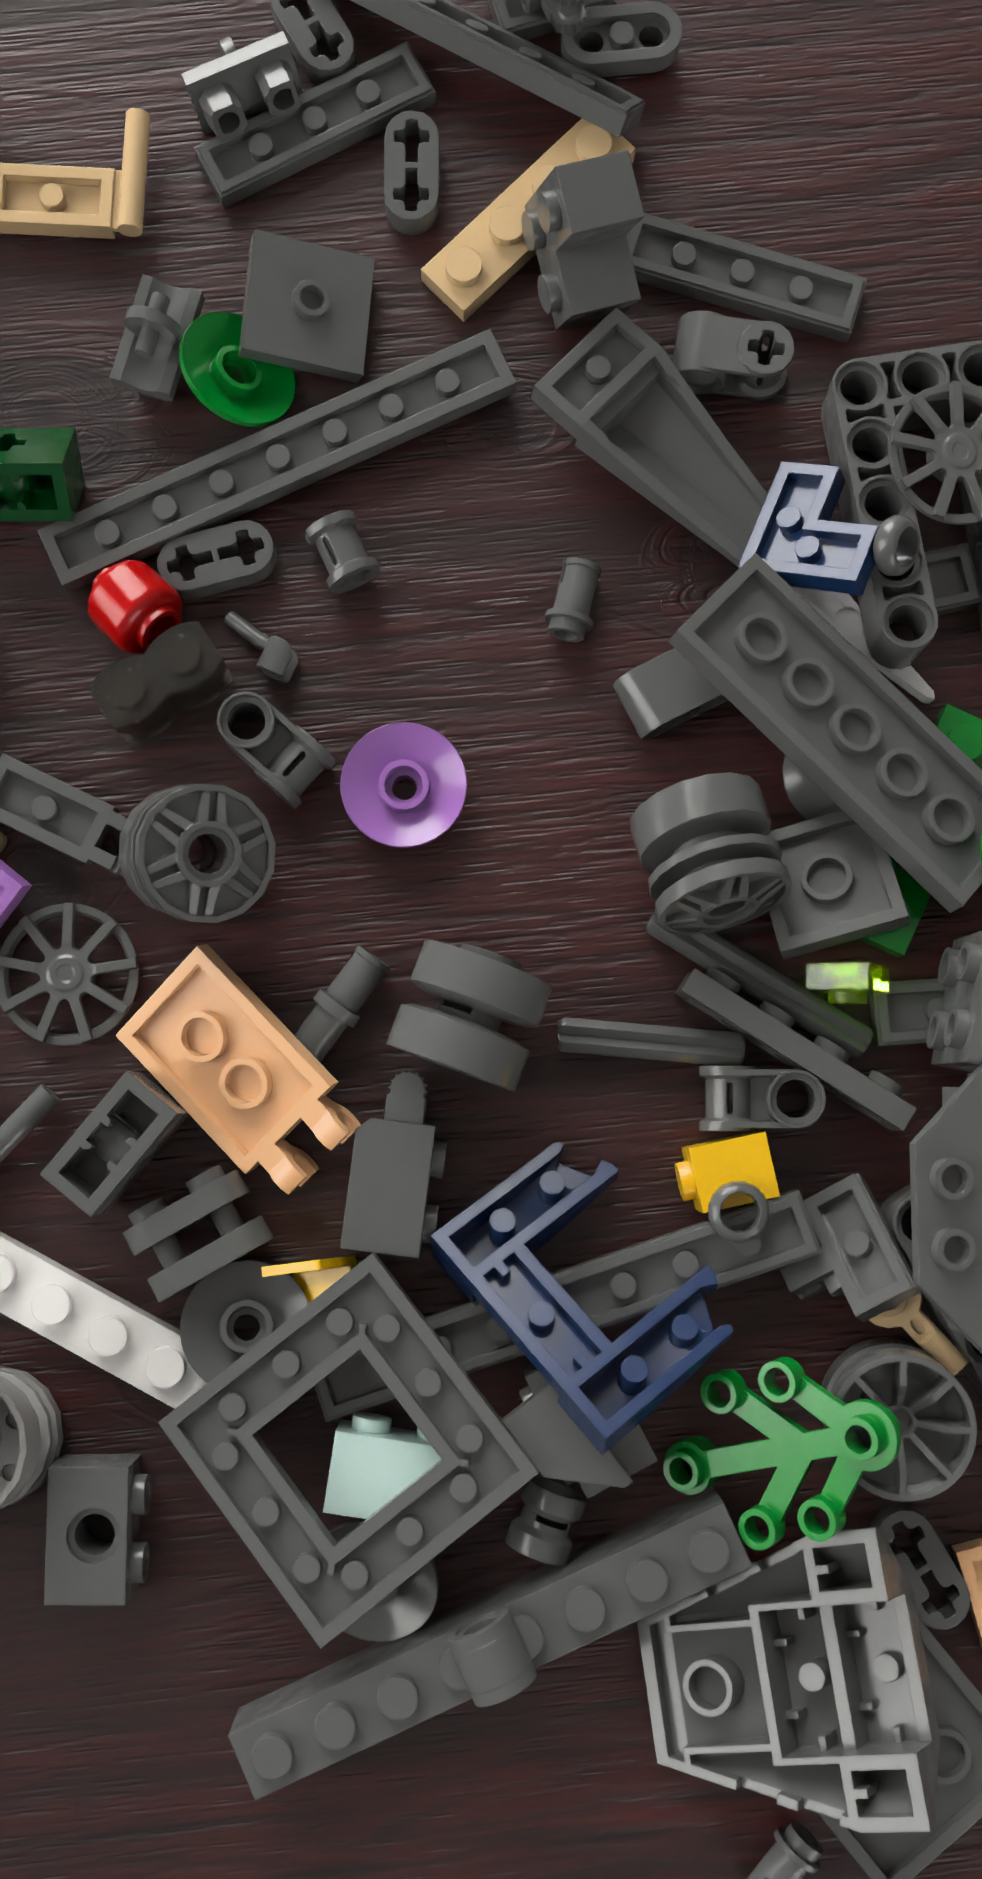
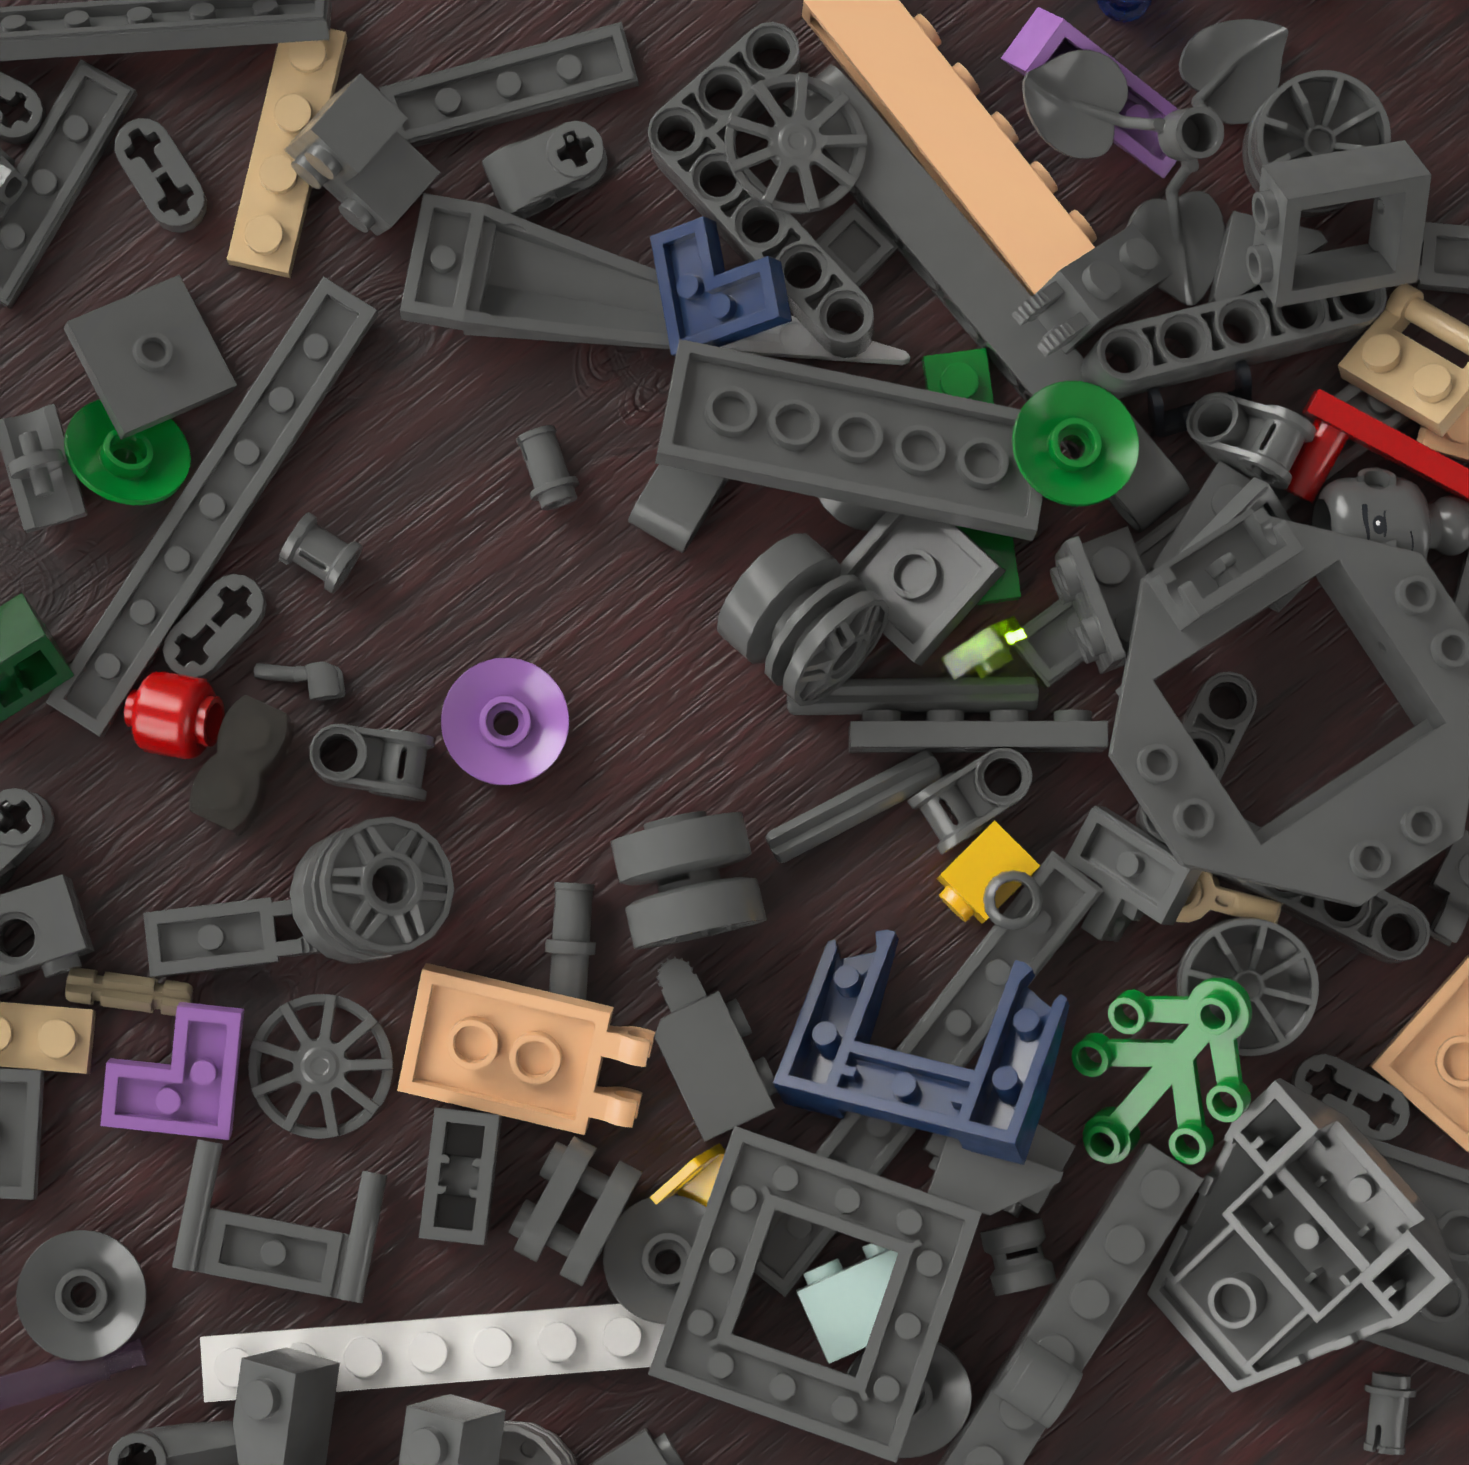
camera: 35 degrees left, 0 degrees up
dark grey piece [873,515,920,576] -> none

